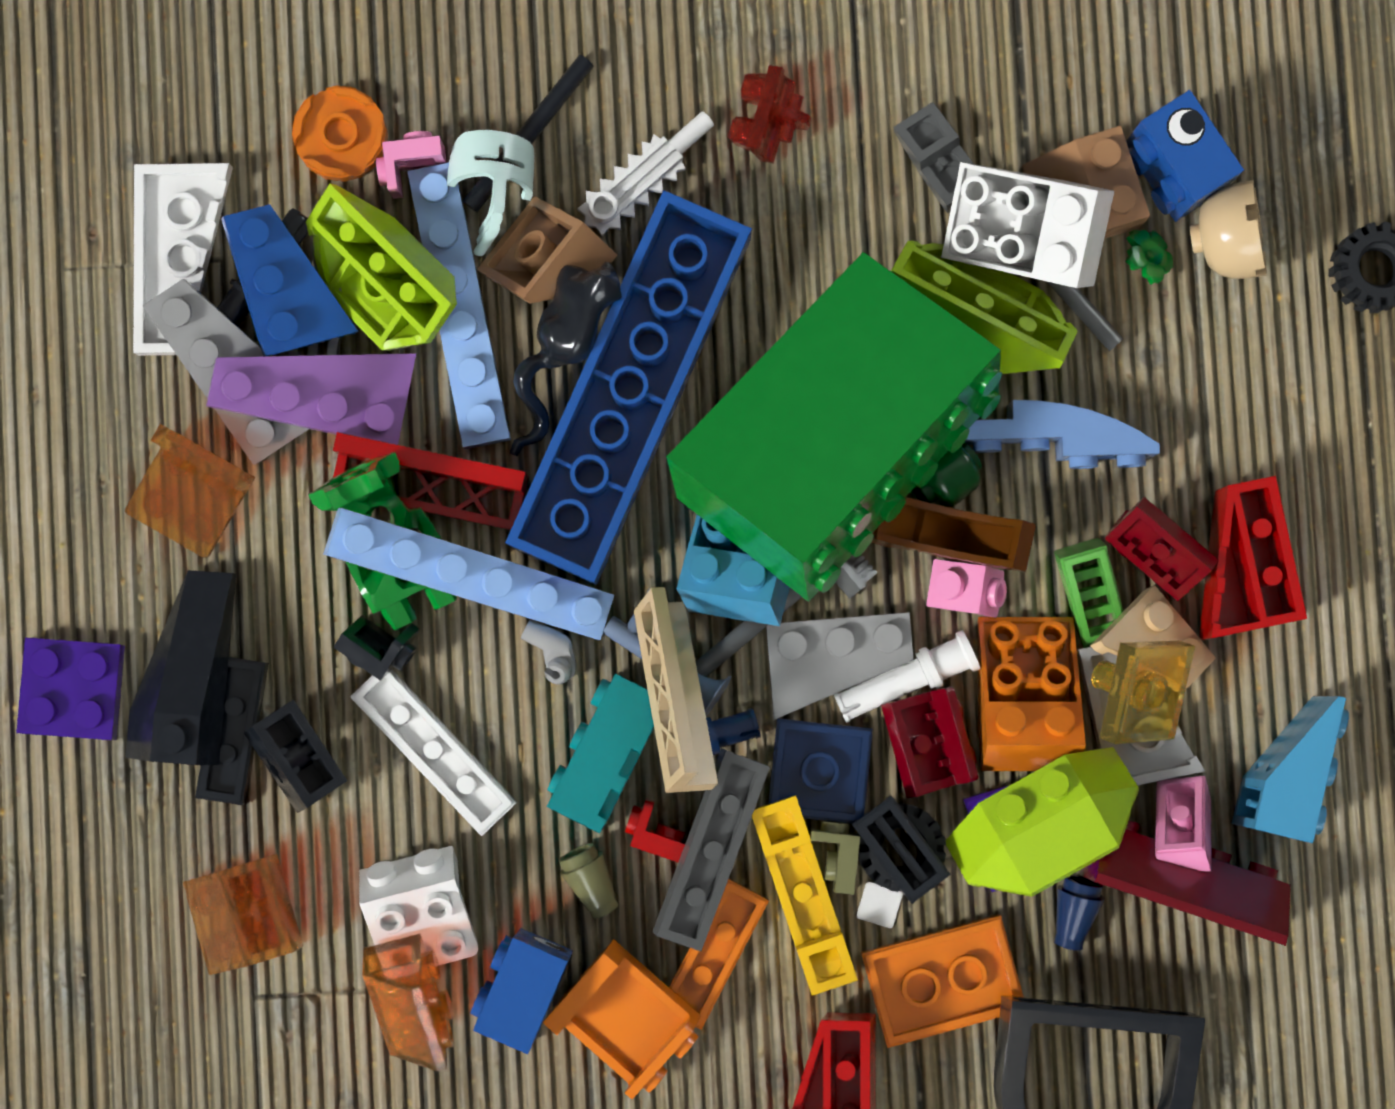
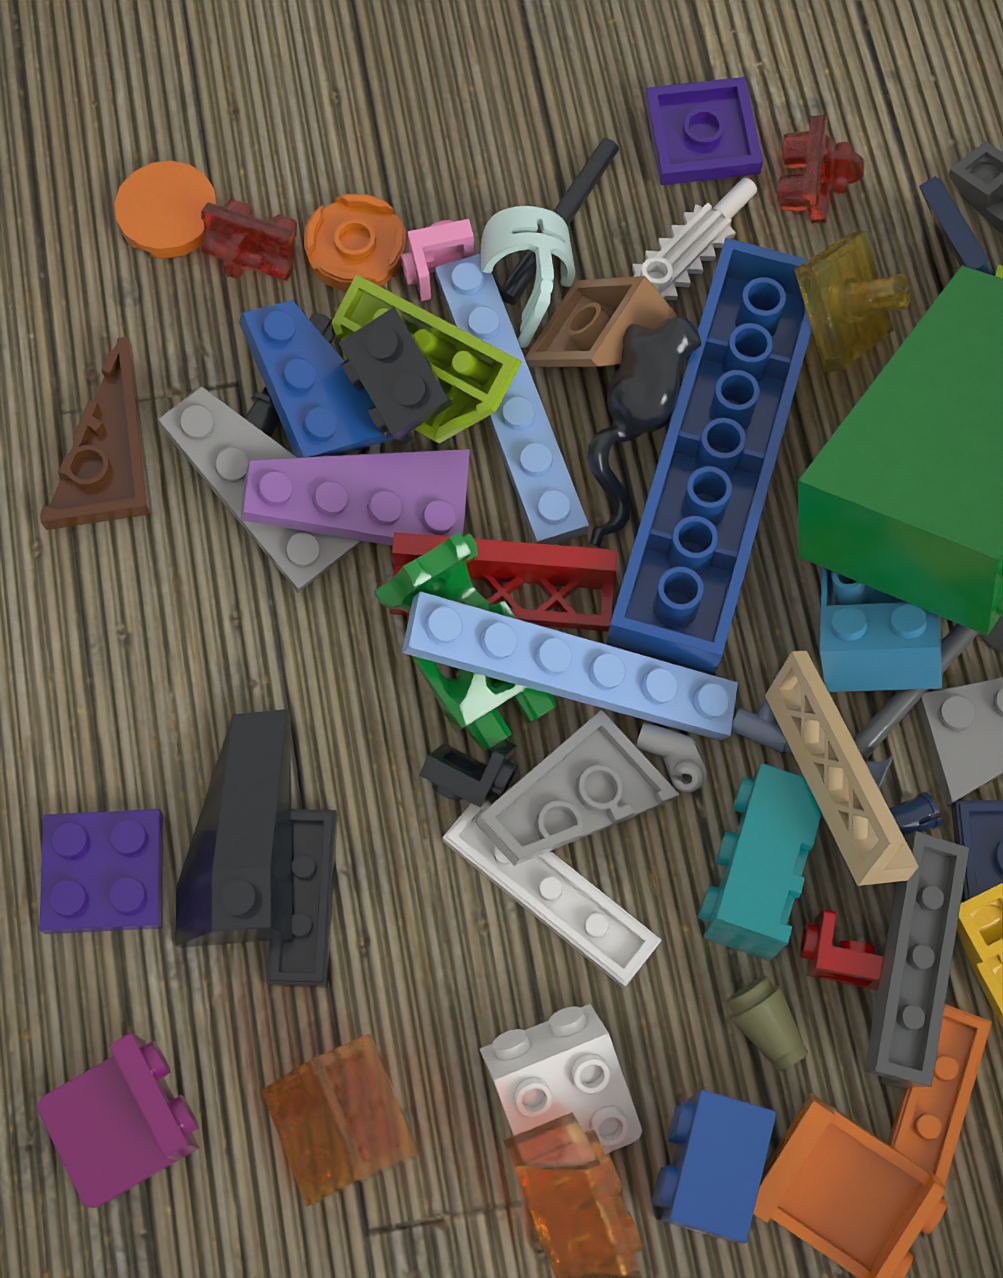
camera: 10 degrees left, 15 degrees down
clear orange bracket [125,424,255,558] -> none
white wing [133,163,233,356] -> none
black brick [244,700,348,813] -> none
none -> magenta bracket [38,1033,200,1208]
none -> reddish brown wing [40,337,151,530]
none -> orange tile [114,160,219,259]
none -> clear red hips [201,198,297,281]
none -> black bracket [339,307,454,444]
none -> light grey wing [475,710,679,866]
none -> dark purple plate [644,77,763,185]
none -> clear yellow tile [795,230,911,372]
none -> dark blue tile [919,176,995,276]

